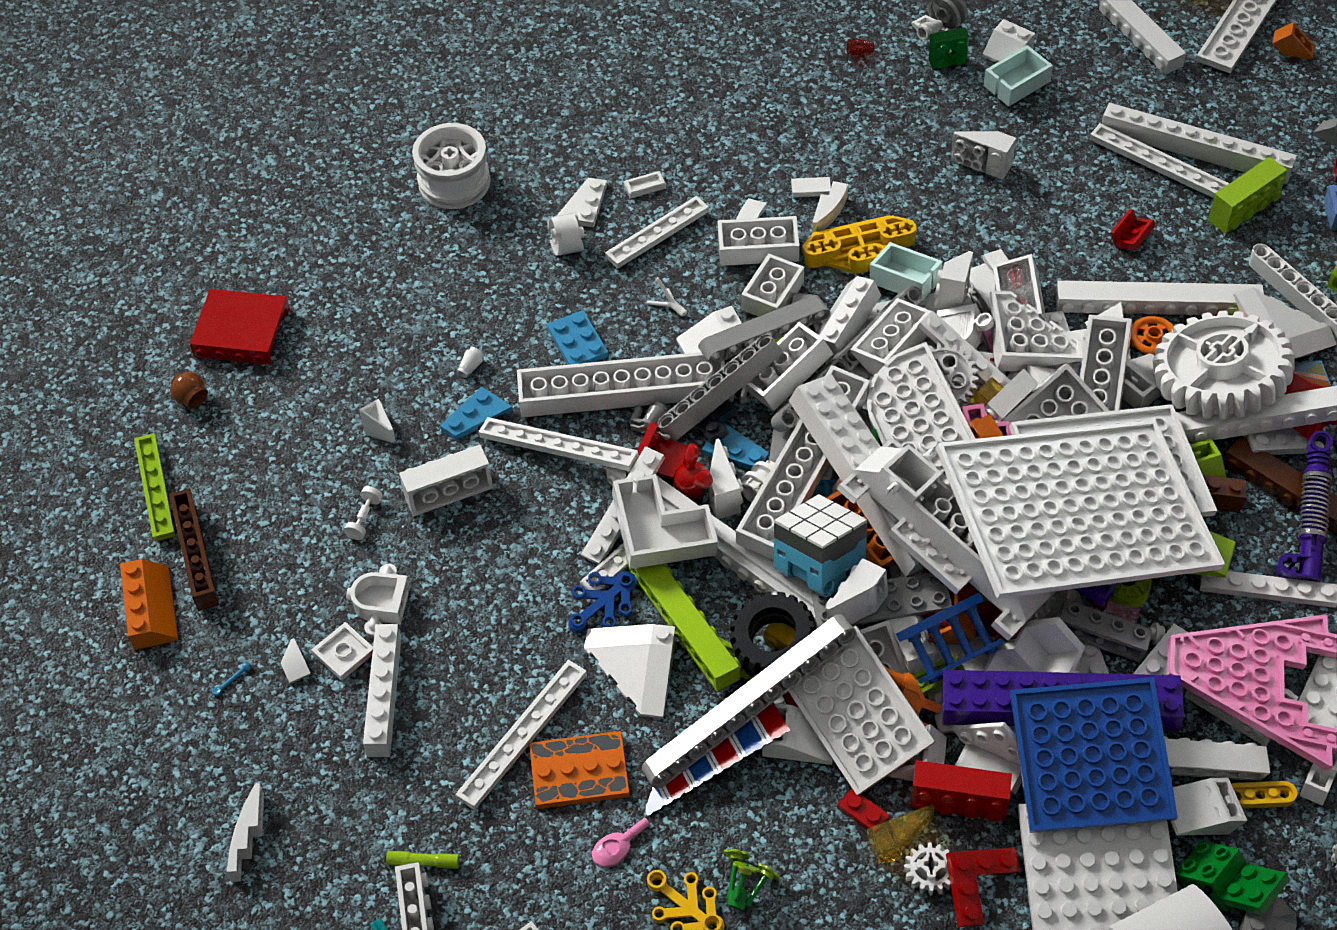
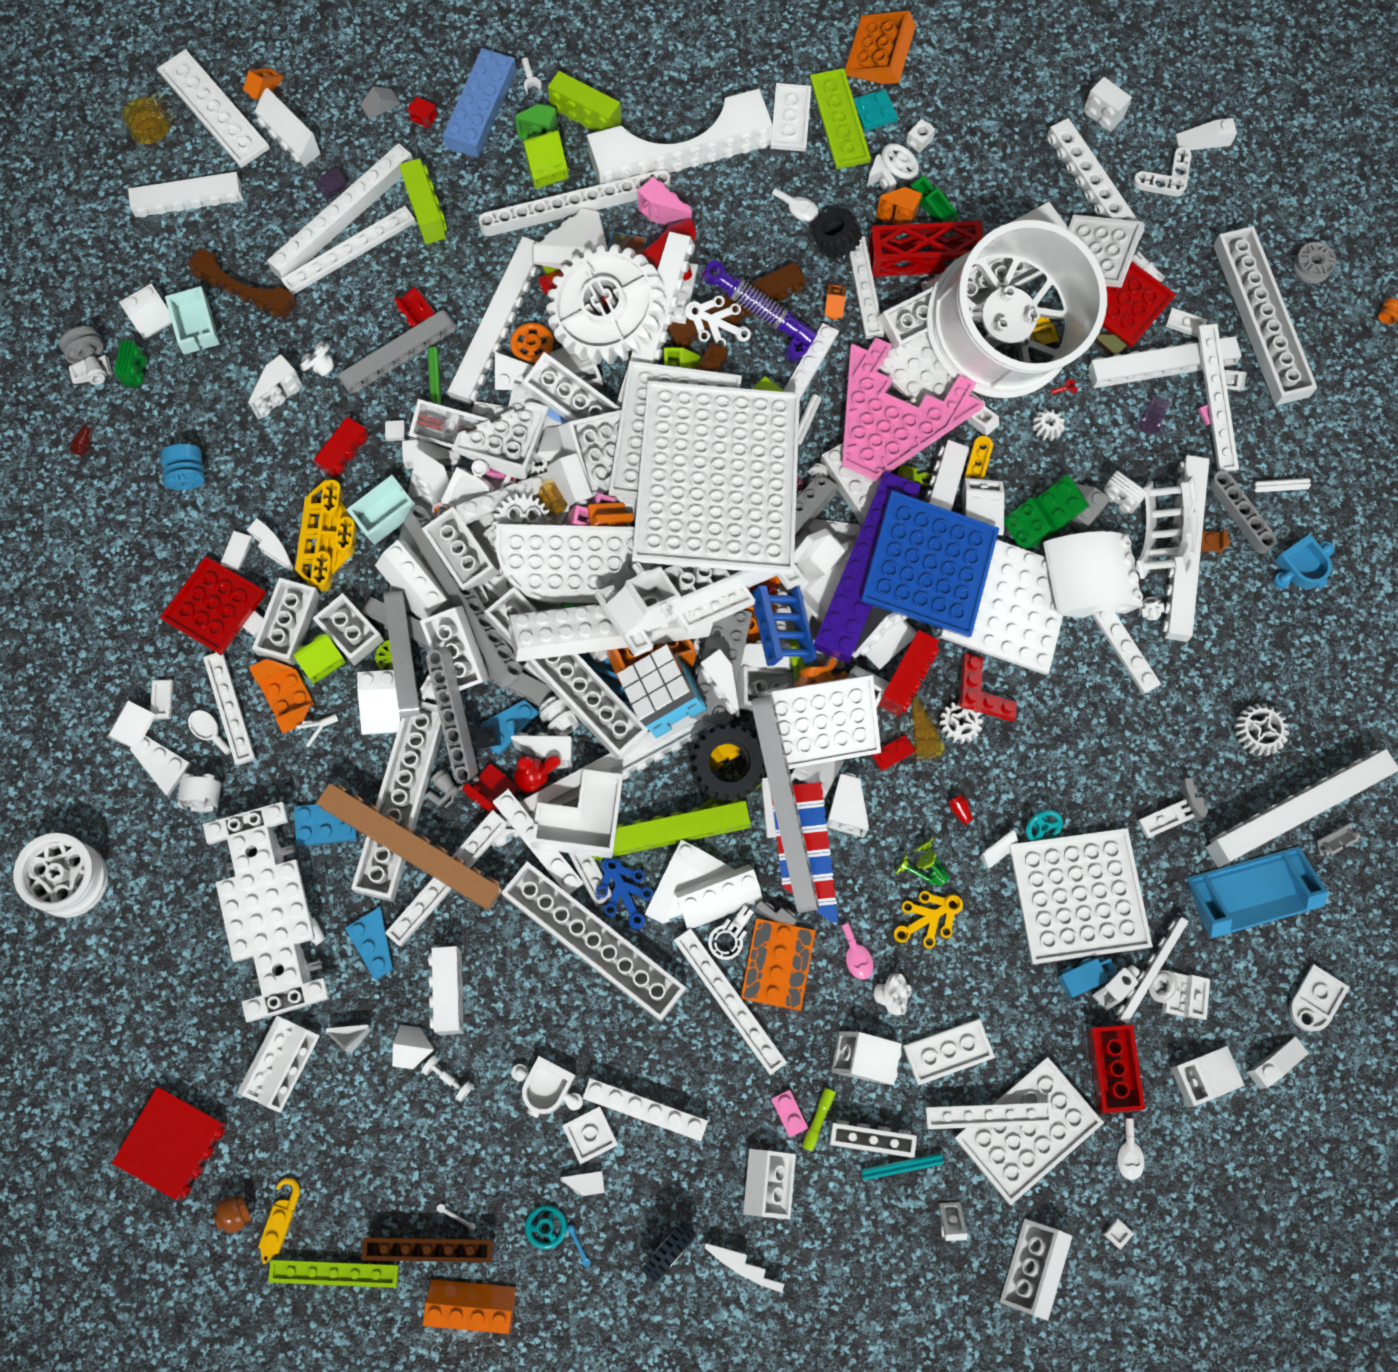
camera: 75 degrees left, 20 degrees up
none -> white slope [106,701,156,750]
none -> red plate [159,556,267,656]
none -> dark azure wheel [160,444,205,490]
none -> reddish brown arch [188,247,297,320]
none -> white piece [188,710,231,755]
none -> white piece [203,802,329,1023]
none -> white brick [237,1016,319,1113]
none -> orange piece [249,659,315,734]
none -> white slope [255,88,320,167]
none -> yellow plate [258,1178,300,1264]
none -> lime slope [293,633,346,684]
none -> white plate [300,341,334,376]
none -> red brick [313,417,369,479]
none -> clear purple brick [316,168,347,200]
none -> medium nougat brick [316,783,502,911]
none -> light grey beam [339,310,456,394]
none -> white slope [392,1025,434,1069]
none -> bright green axle [427,347,441,405]
none -> white hinge [437,1204,476,1231]
none -> white brick [501,862,686,1022]
none -> teal piece [525,1205,567,1249]
none -> black wheel [641,1221,697,1283]
none -> white slope [674,864,763,930]
none -> white plant [685,296,751,347]
none -> white pin [708,905,754,960]
none -> white slope [743,1149,796,1219]
none -> light grey slope [755,901,797,926]
none -> bright pink plate [771,1090,808,1138]
none -> white axle [798,394,821,445]
none -> white slope [826,773,869,838]
none -> white slope [831,1031,902,1085]
none -> white plate [874,973,911,1015]
none -> lime plate [897,465,930,489]
none -> red cone [948,794,974,825]

